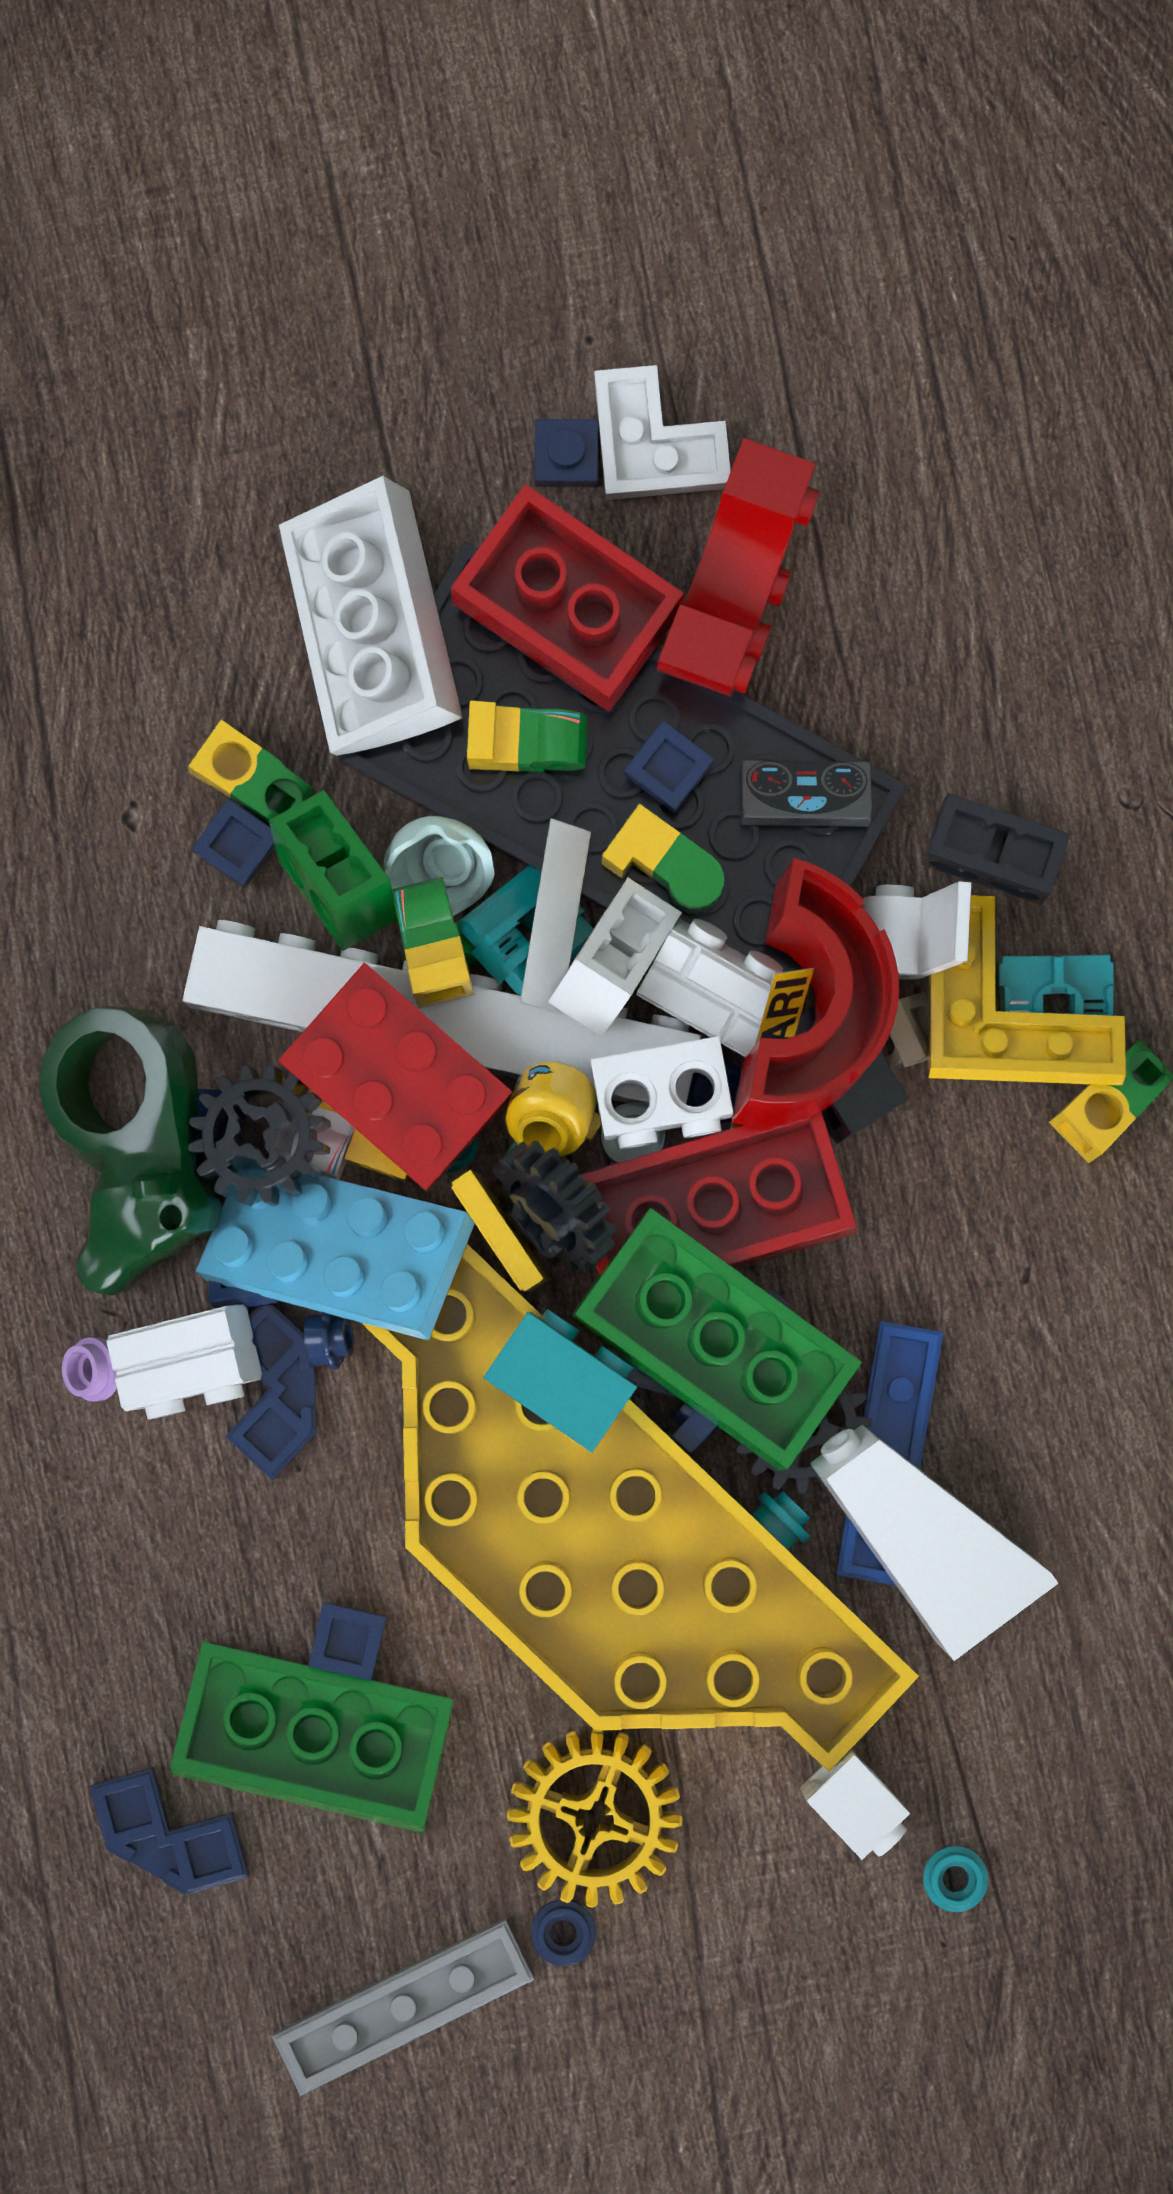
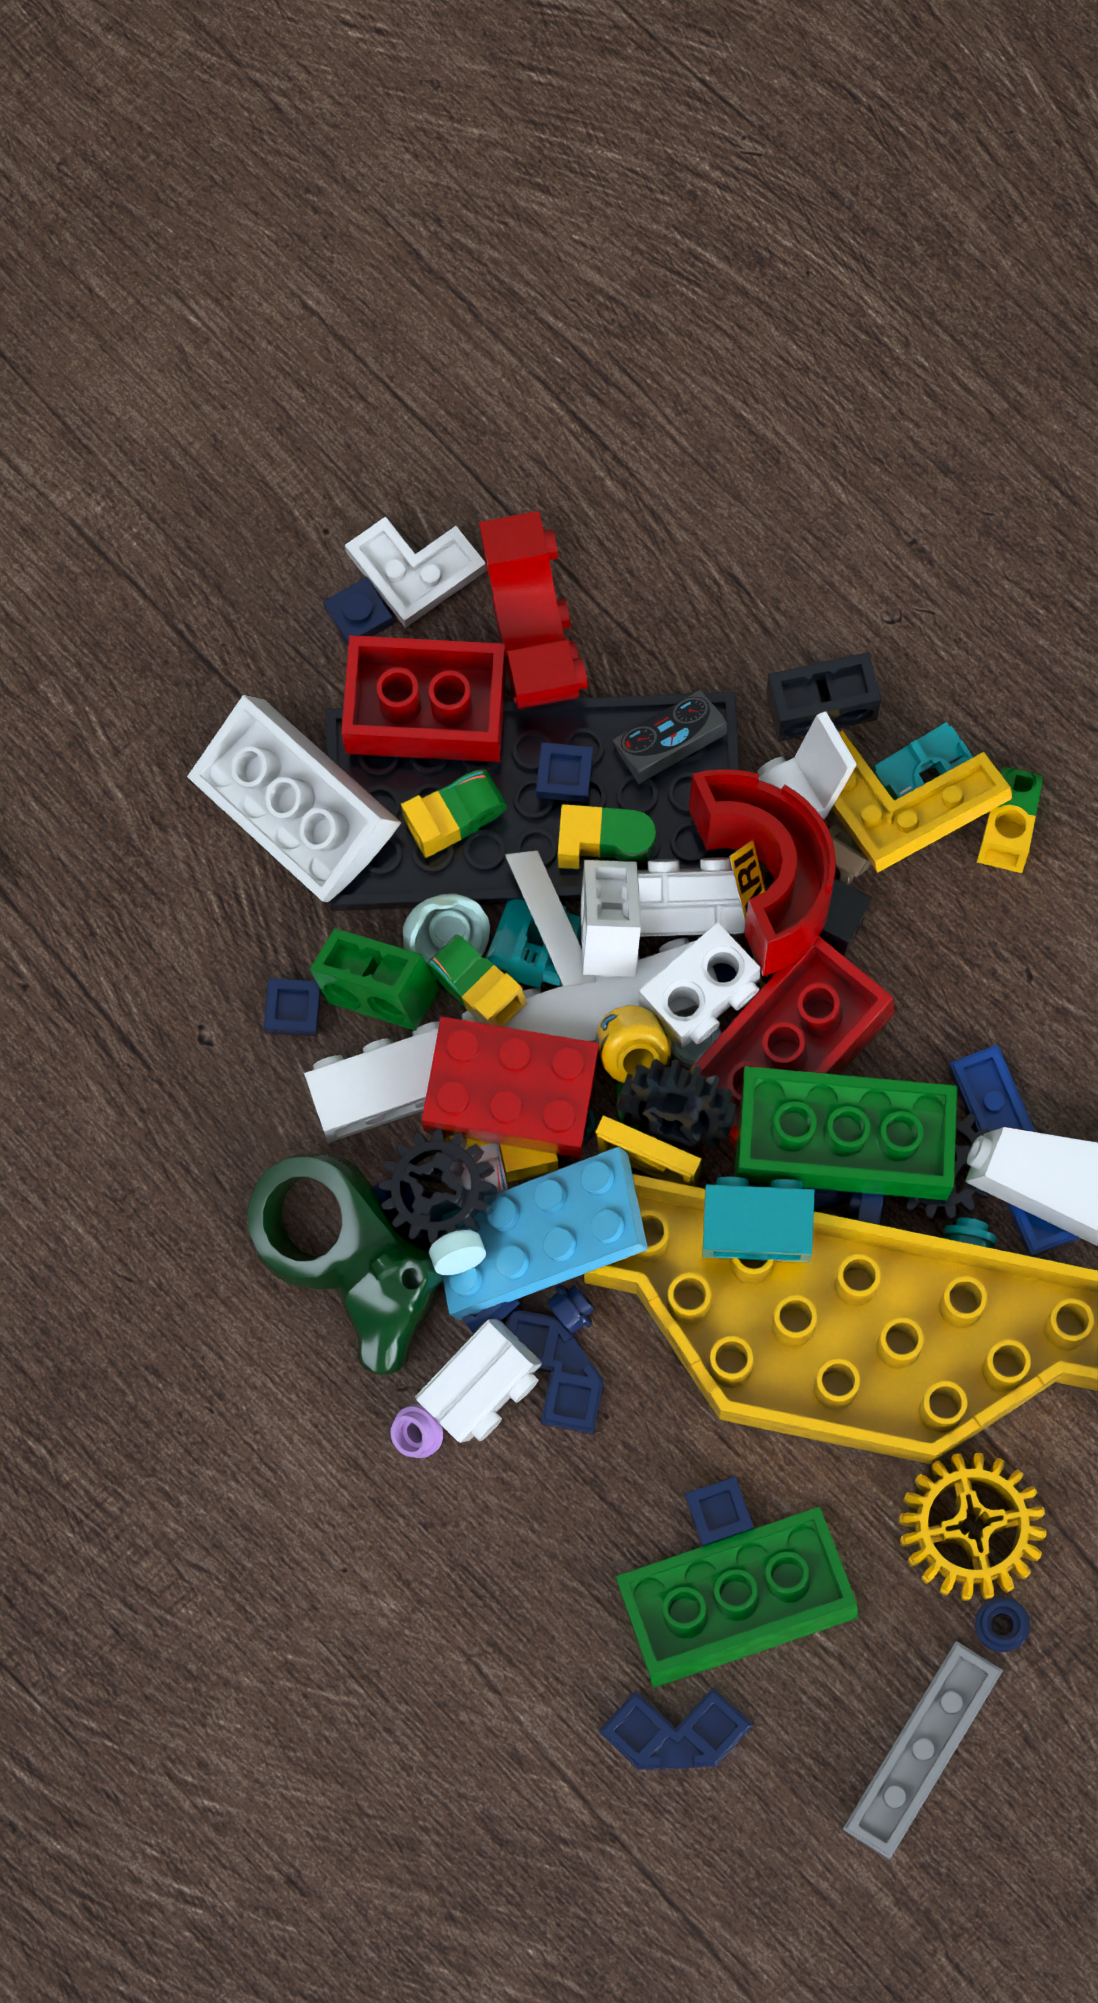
camera: 30 degrees left, 10 degrees down
leg [188,720,316,824] -> none
none -> light aqua tile [429,1230,486,1275]

